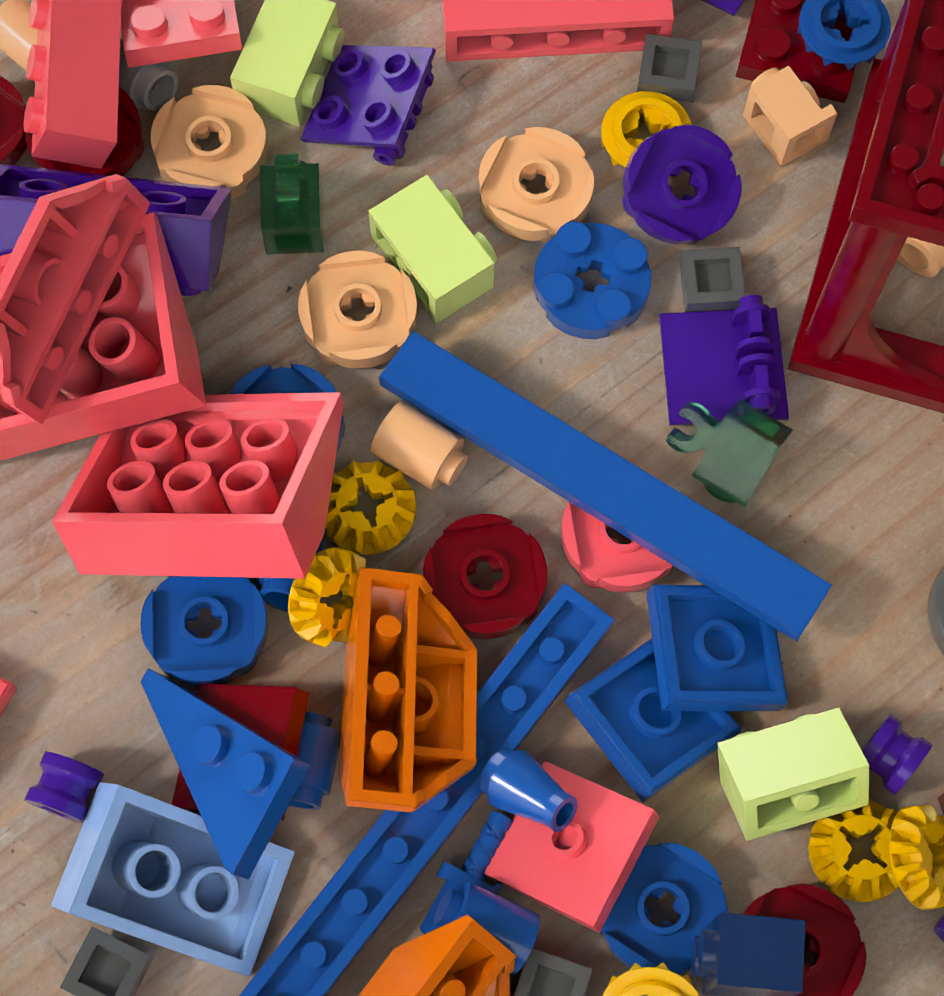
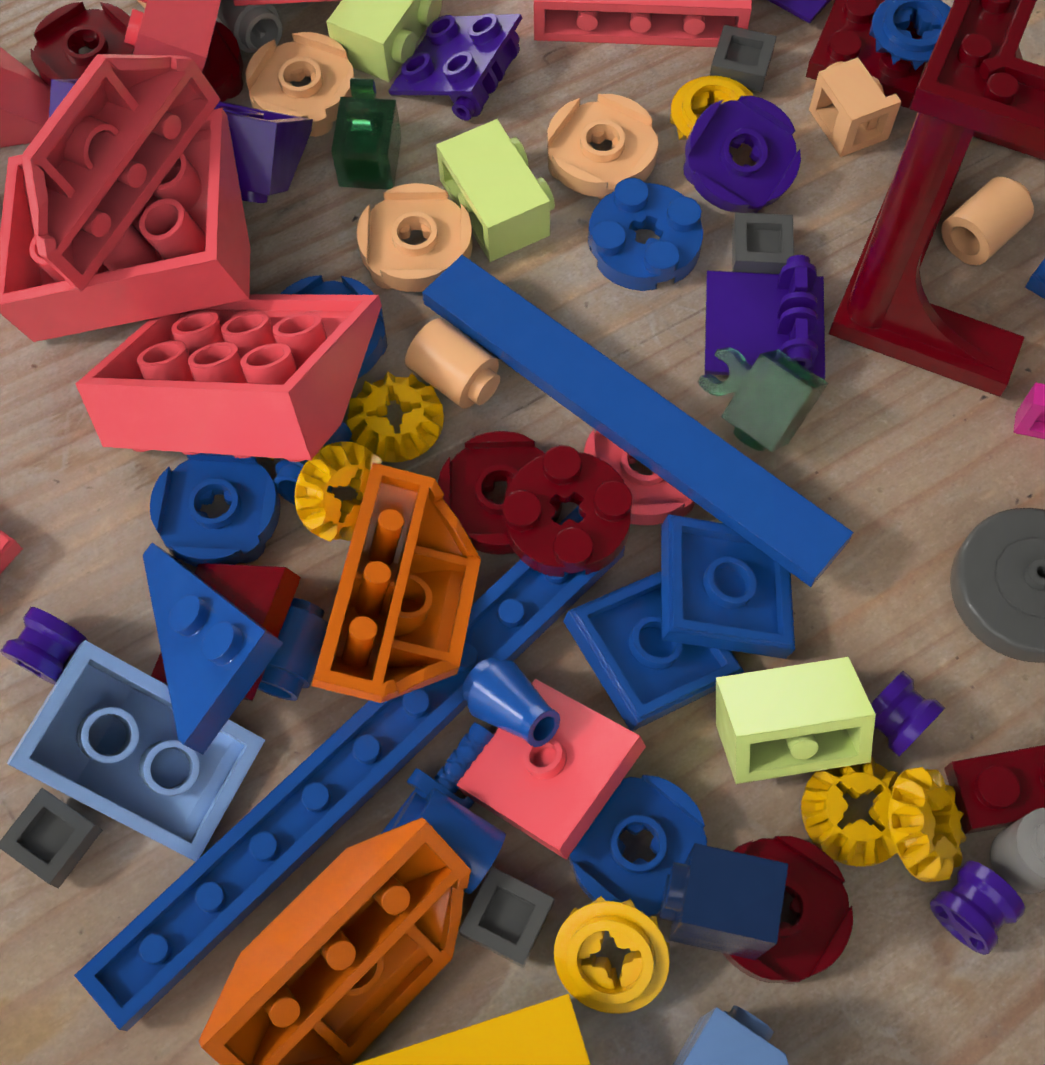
camera: 10 degrees right, 5 degrees down
none -> dark red plate [503,445,632,577]

